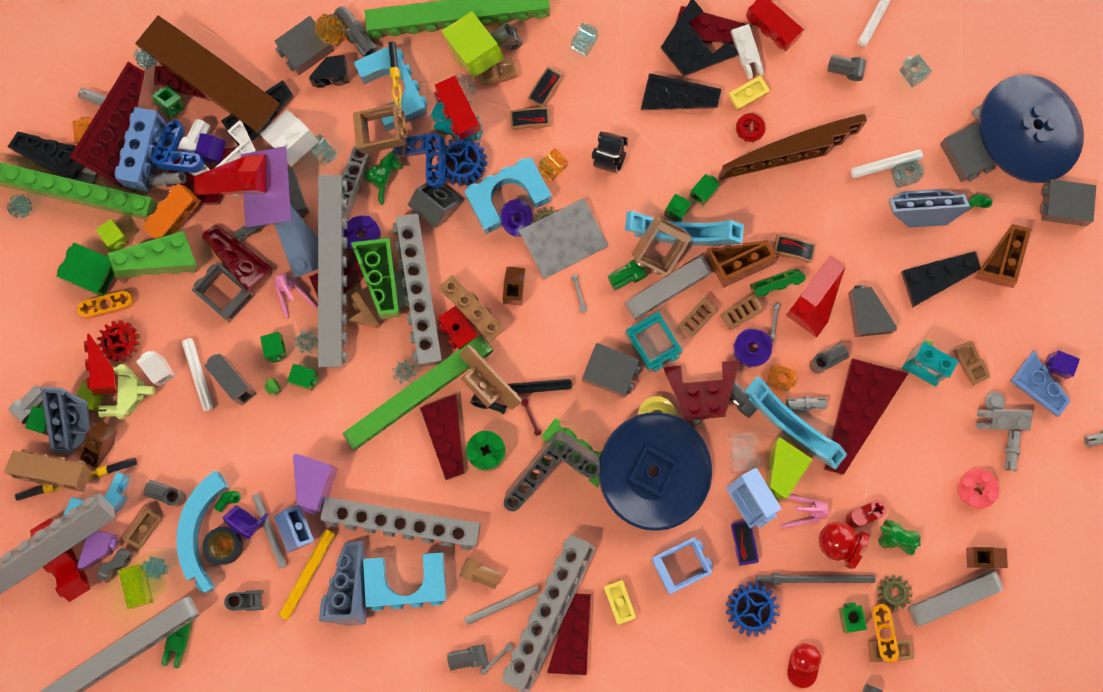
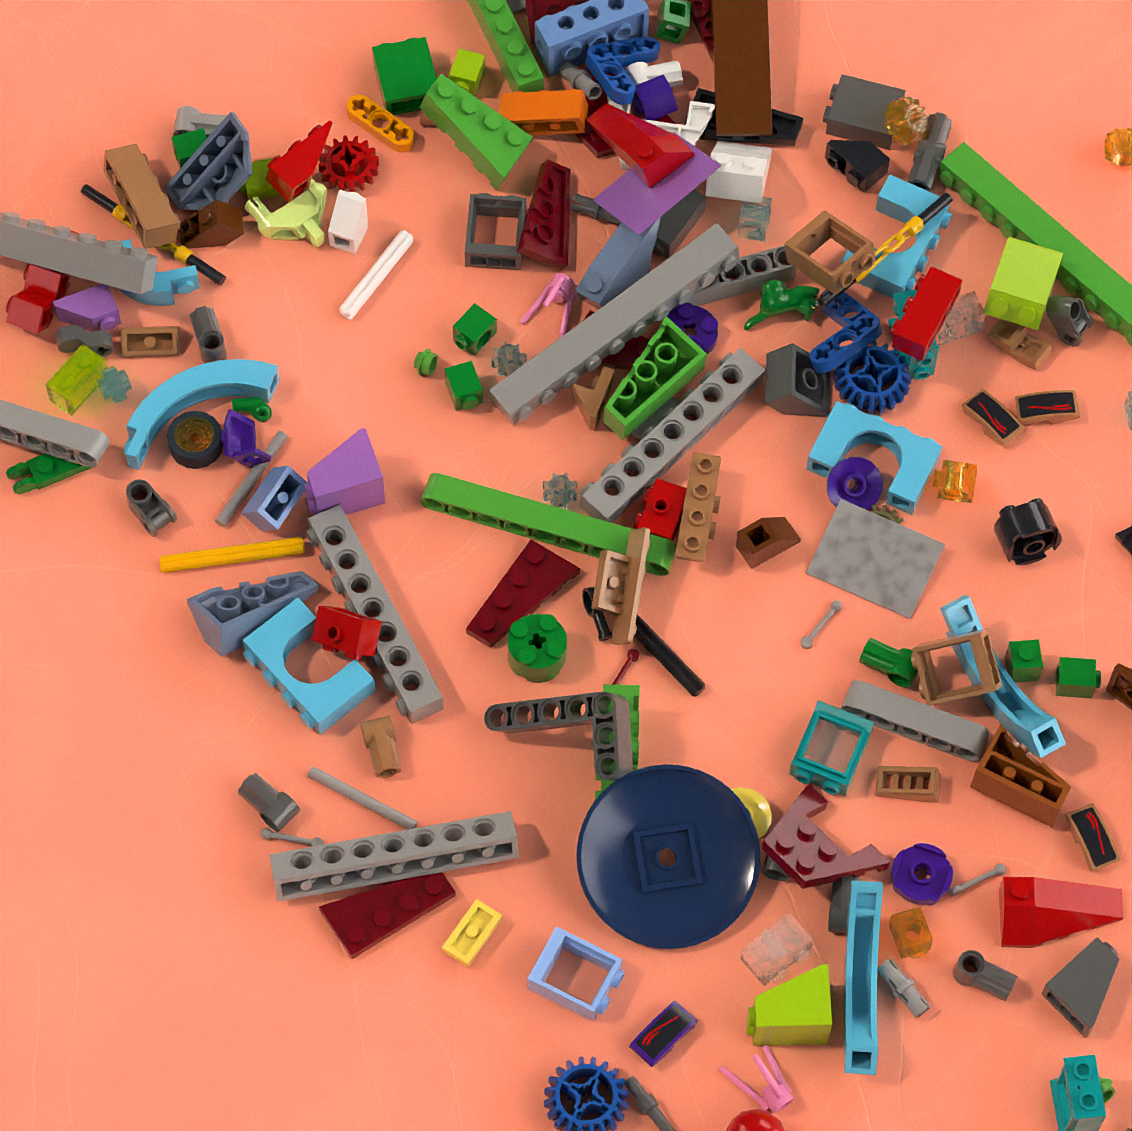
camera: 50 degrees right, 15 degrees down
dark grey brick [204,353,257,406] -> none
dark grey brick [582,343,641,398] -> none
medium nougat slope [720,294,764,330] -> none
light blue window [726,468,782,528] -> none
green hinge [750,269,806,297] -> none
dark red wing [824,358,908,475] -> none
none -> red brick [311,606,382,660]

